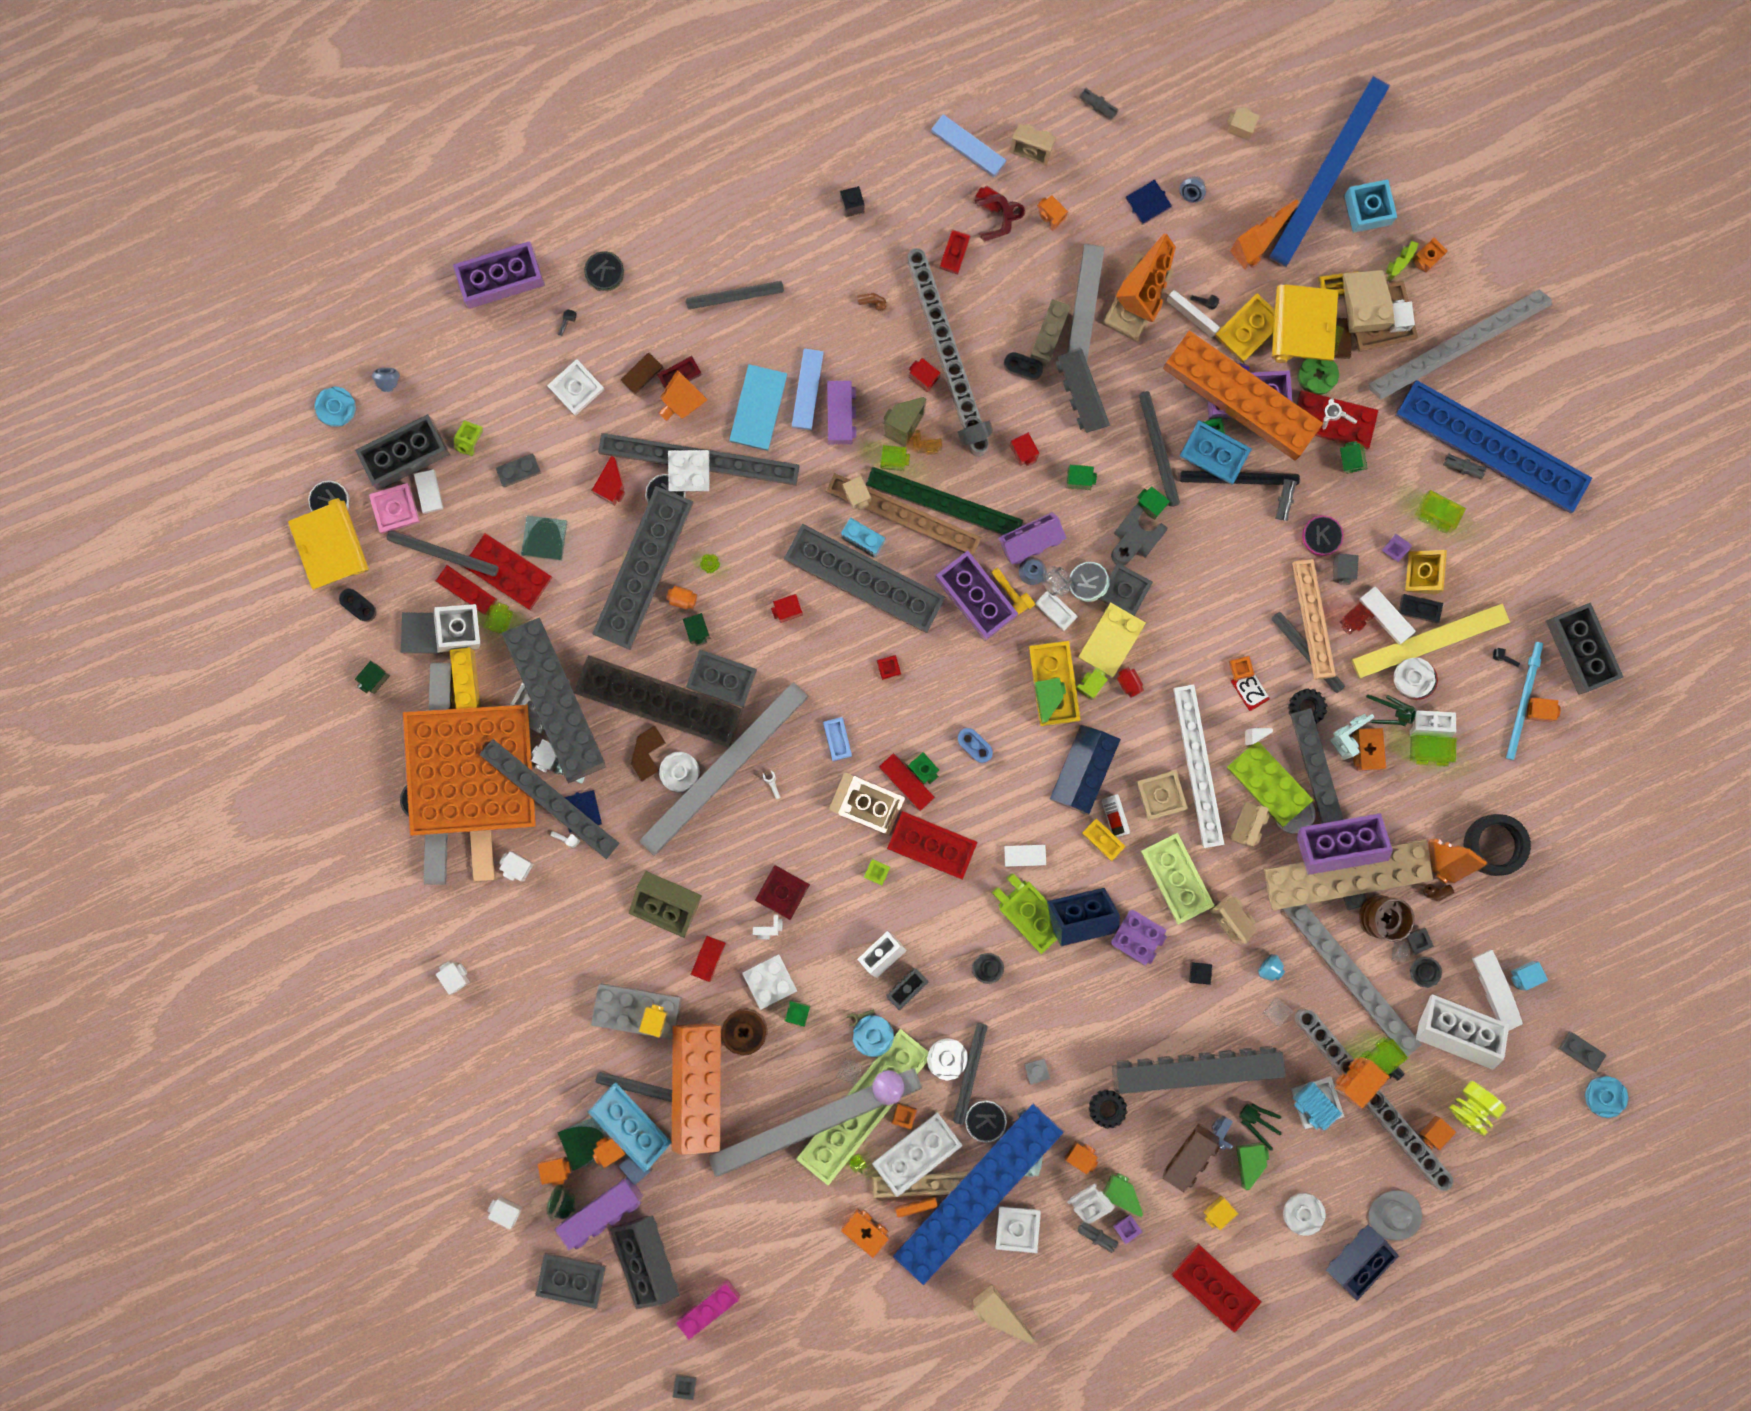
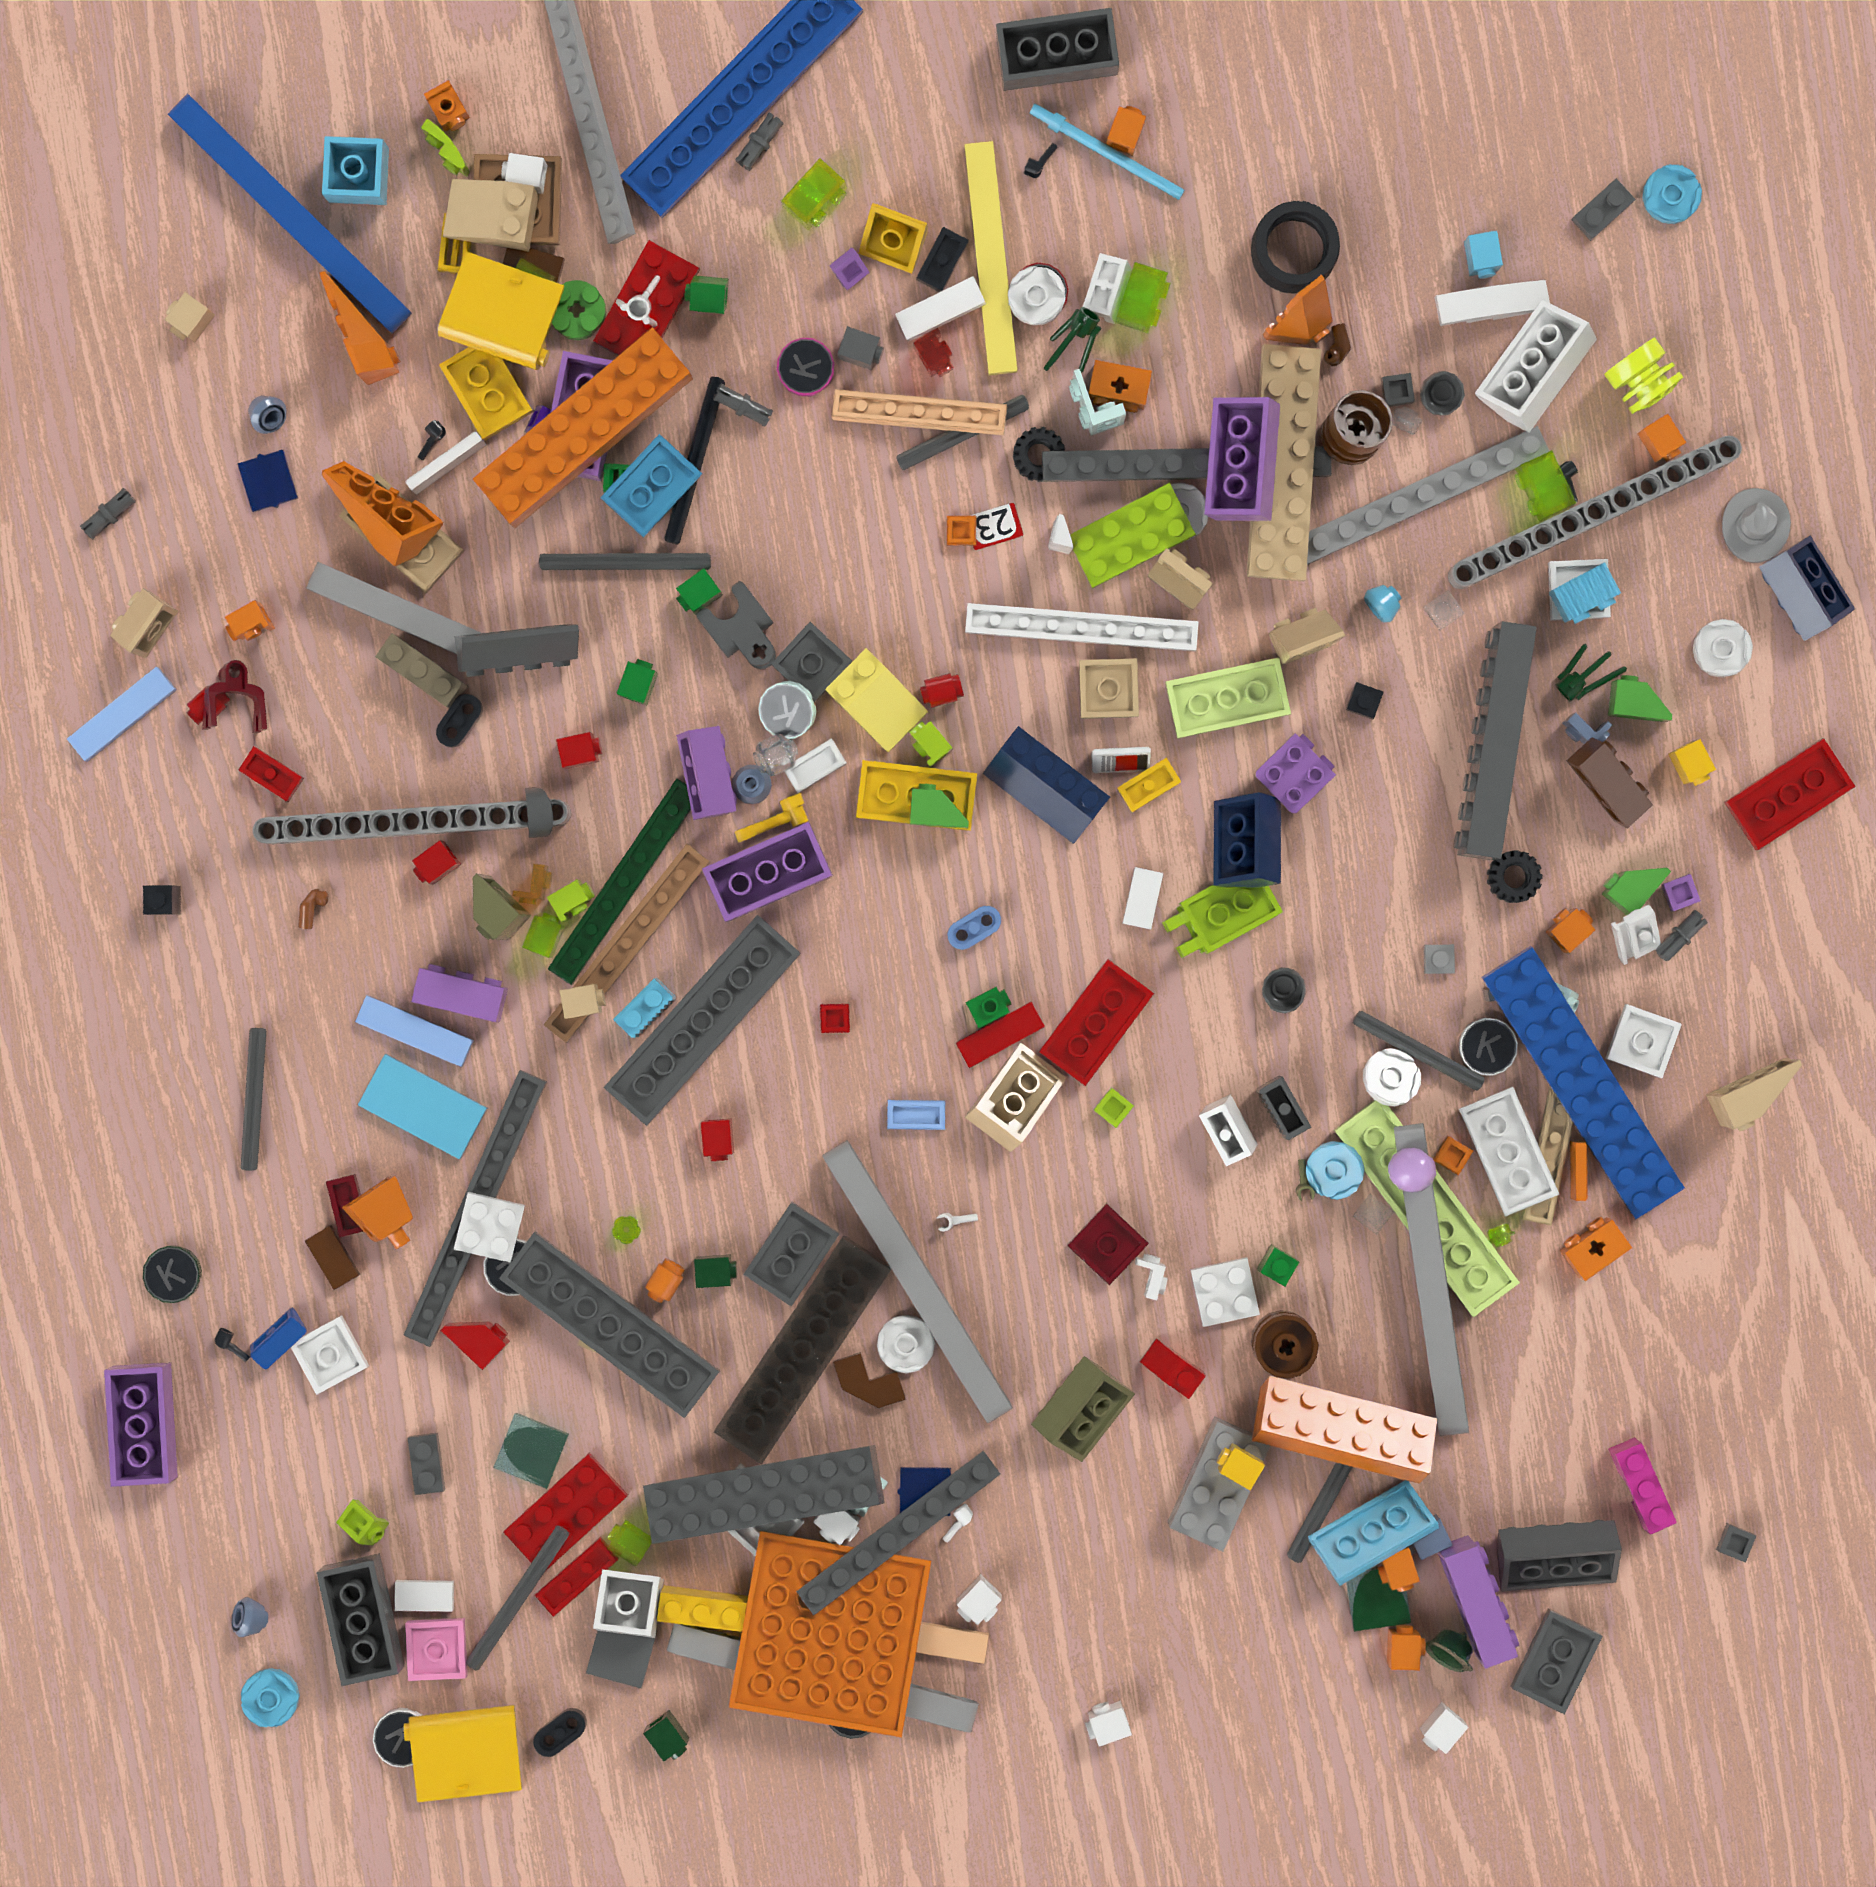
camera: 75 degrees left, 5 degrees up
orange brick [1334,1057,1390,1109] -> none
none -> blue slope [250,1307,307,1370]
none -> lime brick [547,879,595,922]

